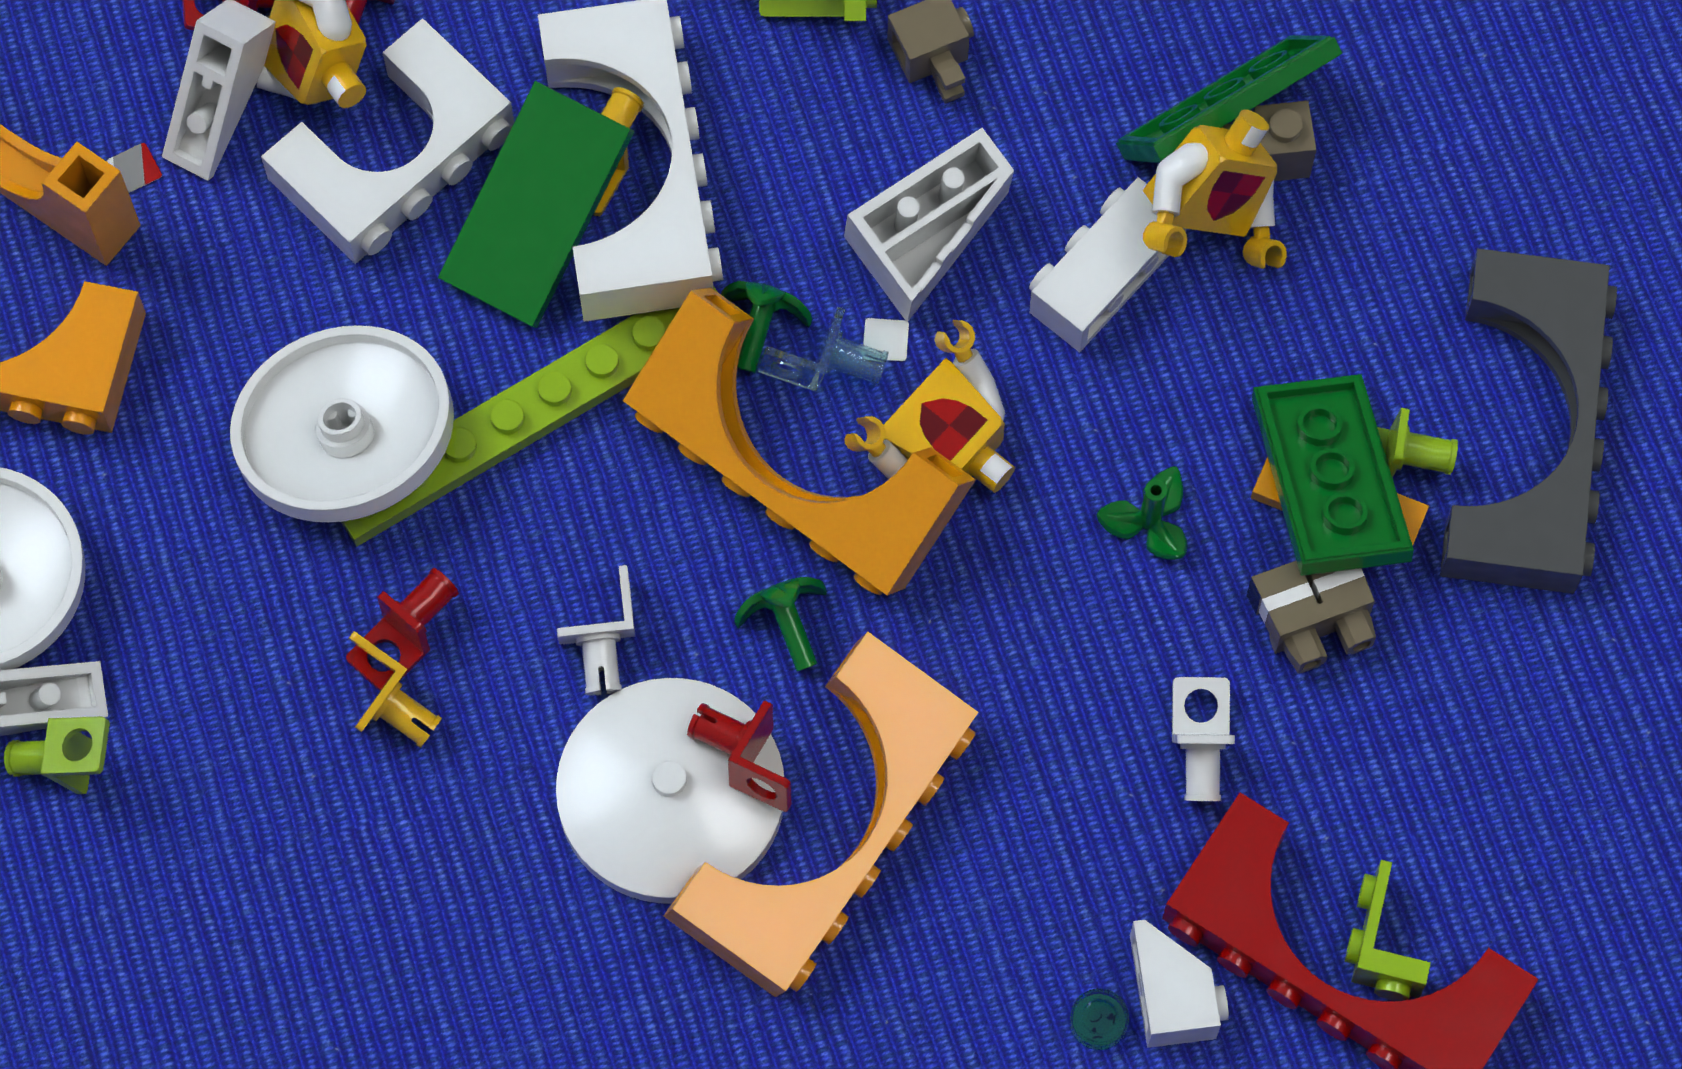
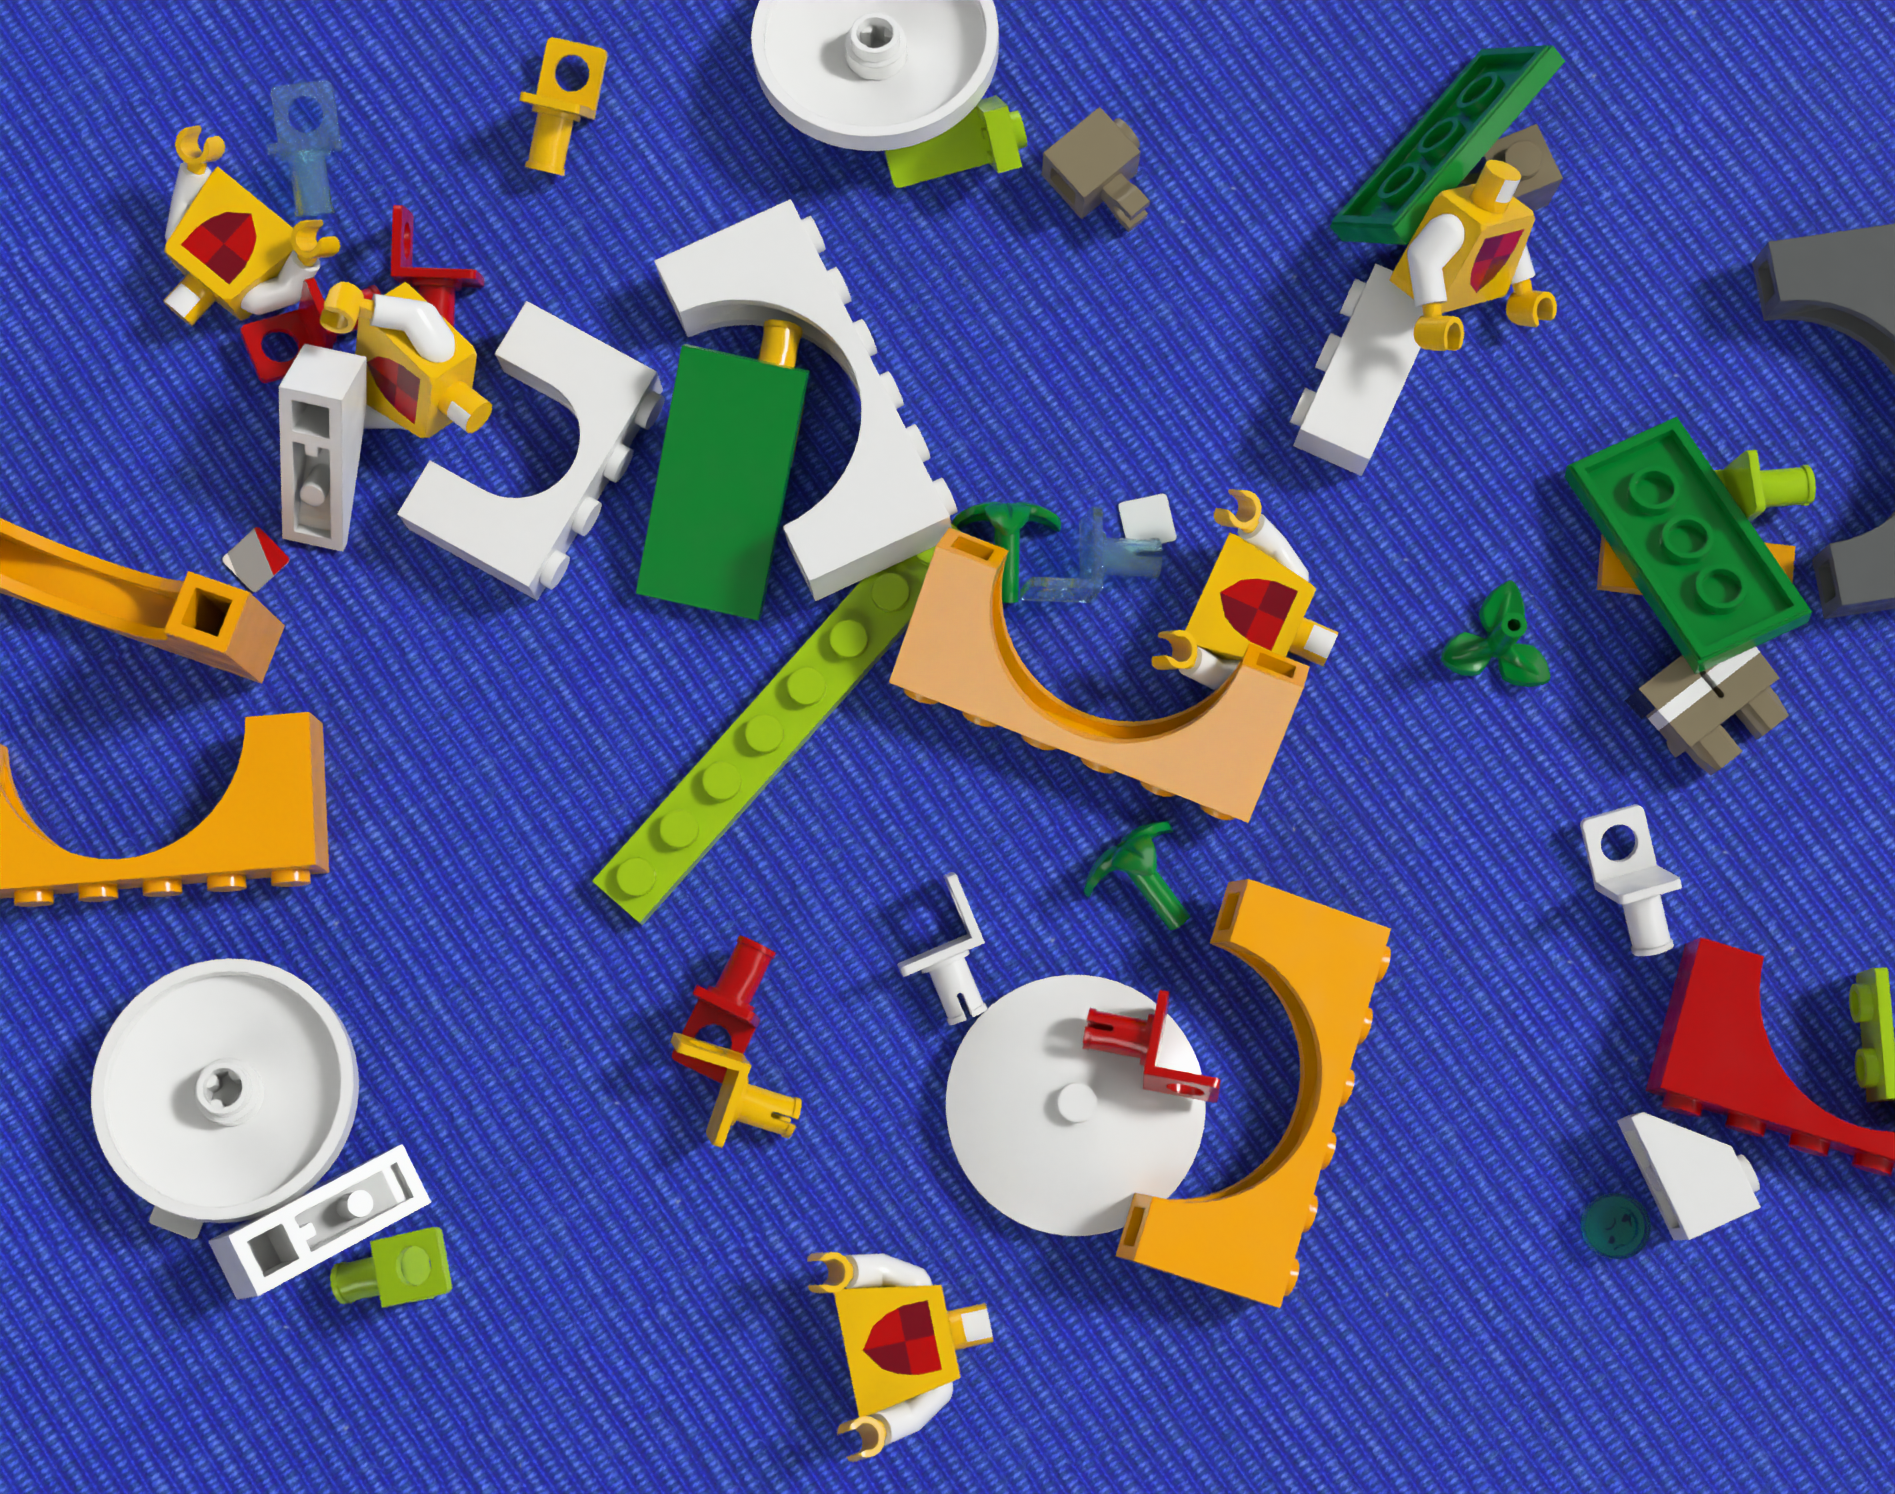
camera: 15 degrees left, 10 degrees up
white dish [230,325,454,522] -> none
white wedge [844,128,1014,322] -> none
none -> torso [807,1252,994,1462]

